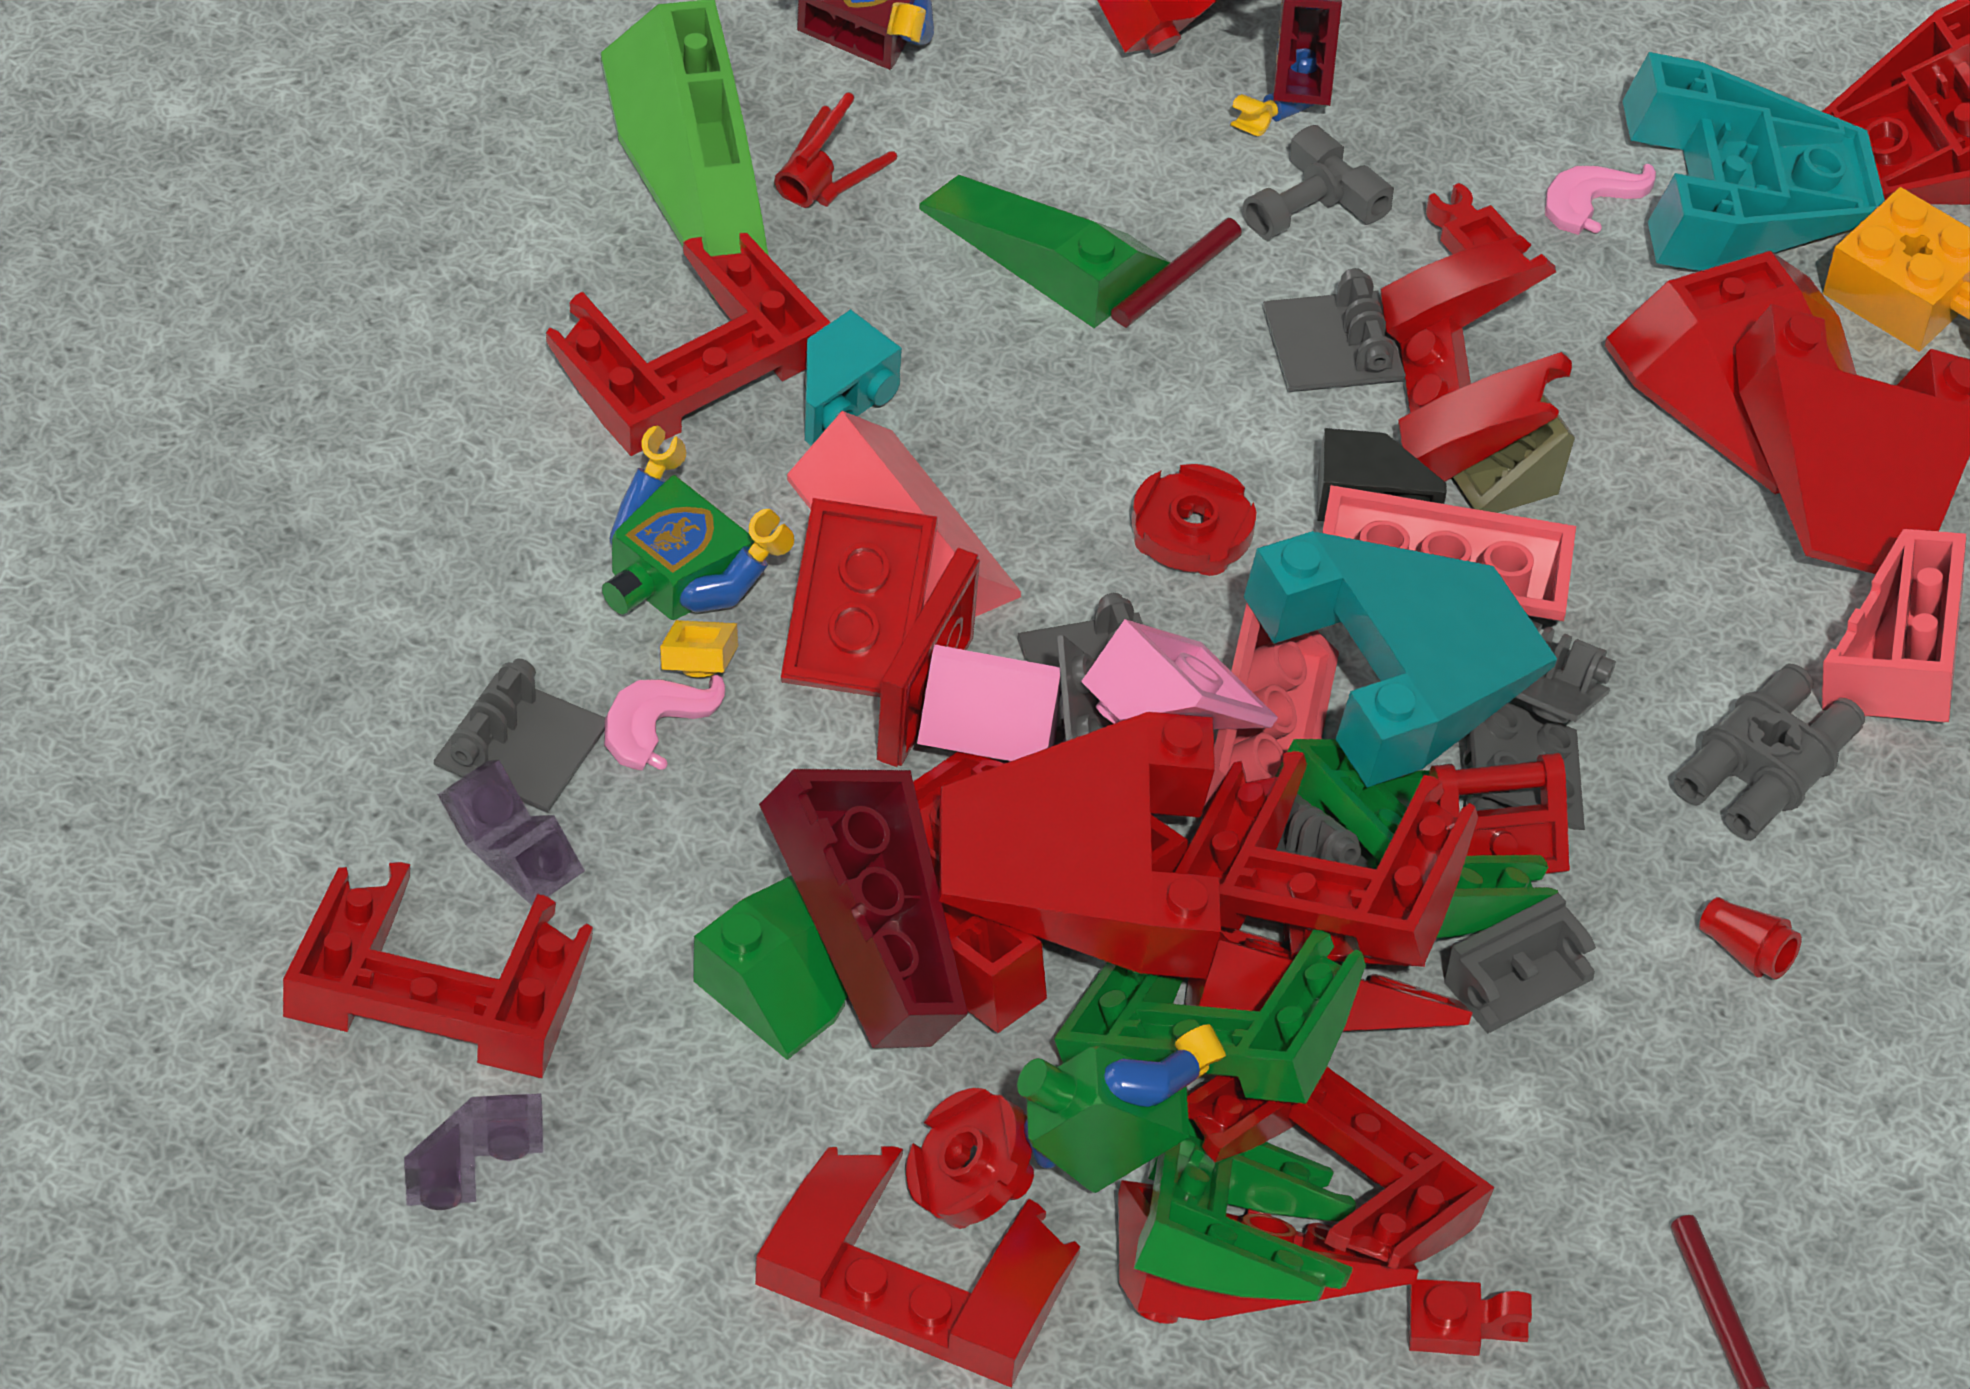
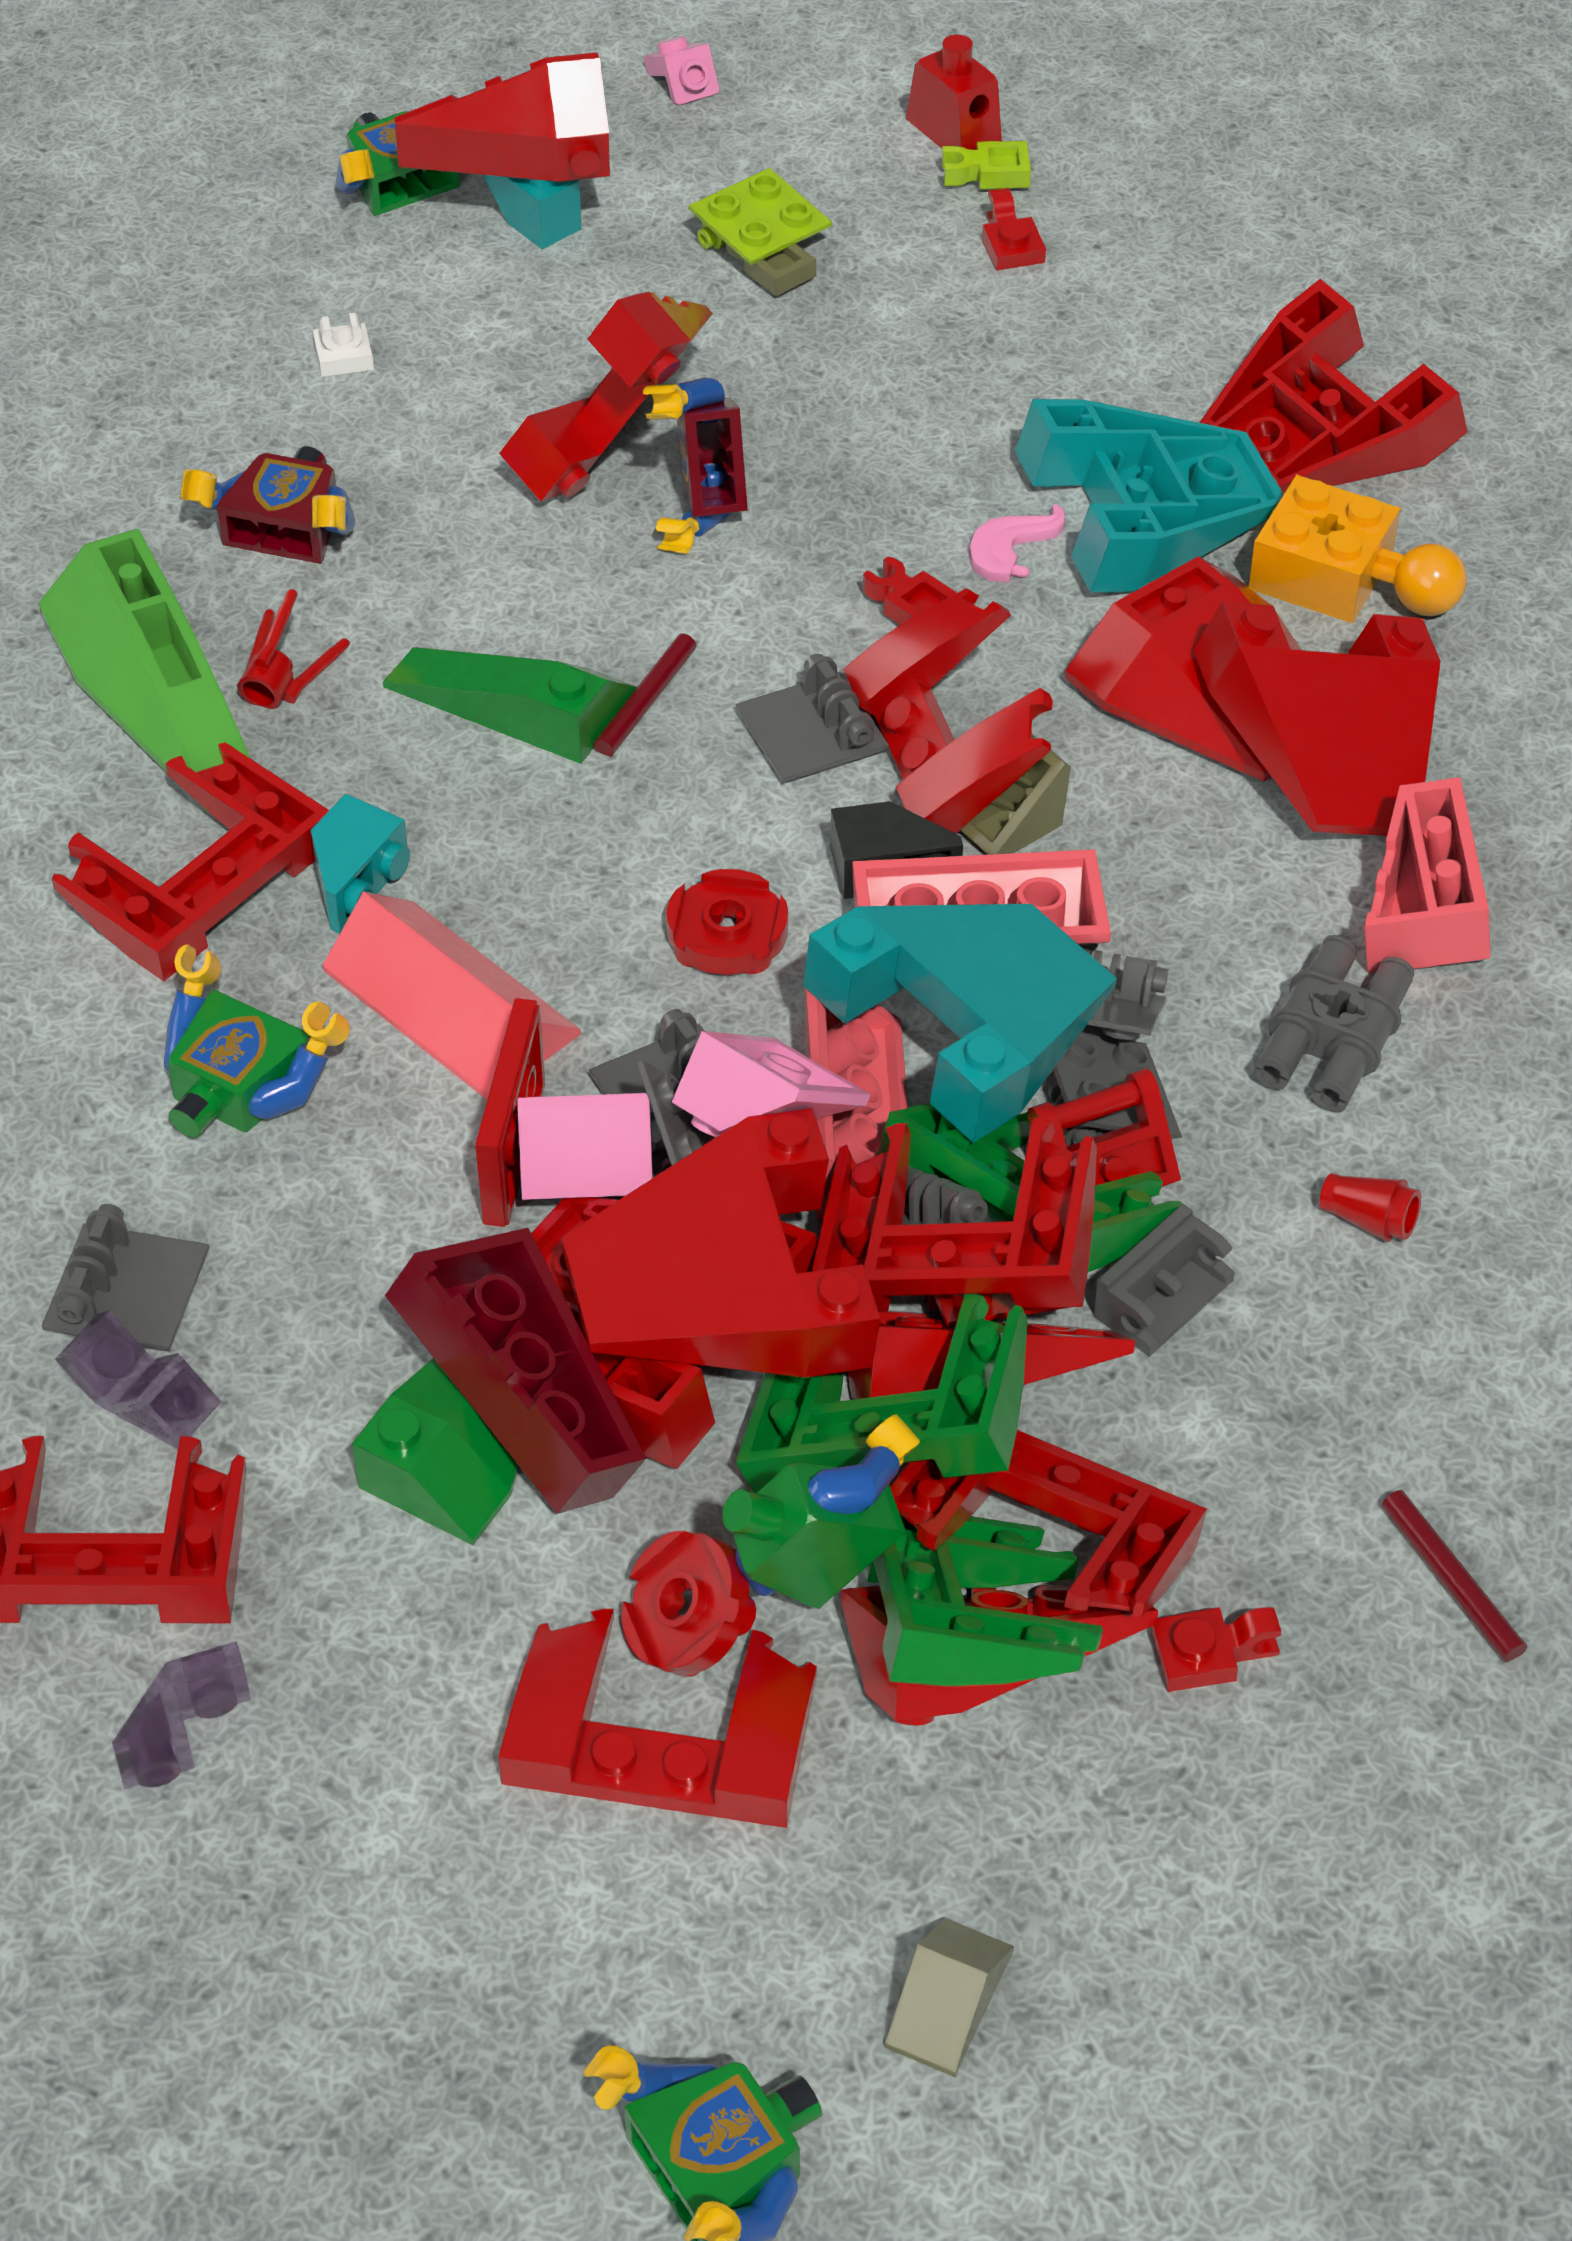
camera: 10 degrees left, 0 degrees up
bright pink piece [605,675,725,771] -> none
yellow plate [660,620,739,677] -> none
red tile [781,498,938,698] -> none
dark grey bar [1243,125,1394,240] -> none

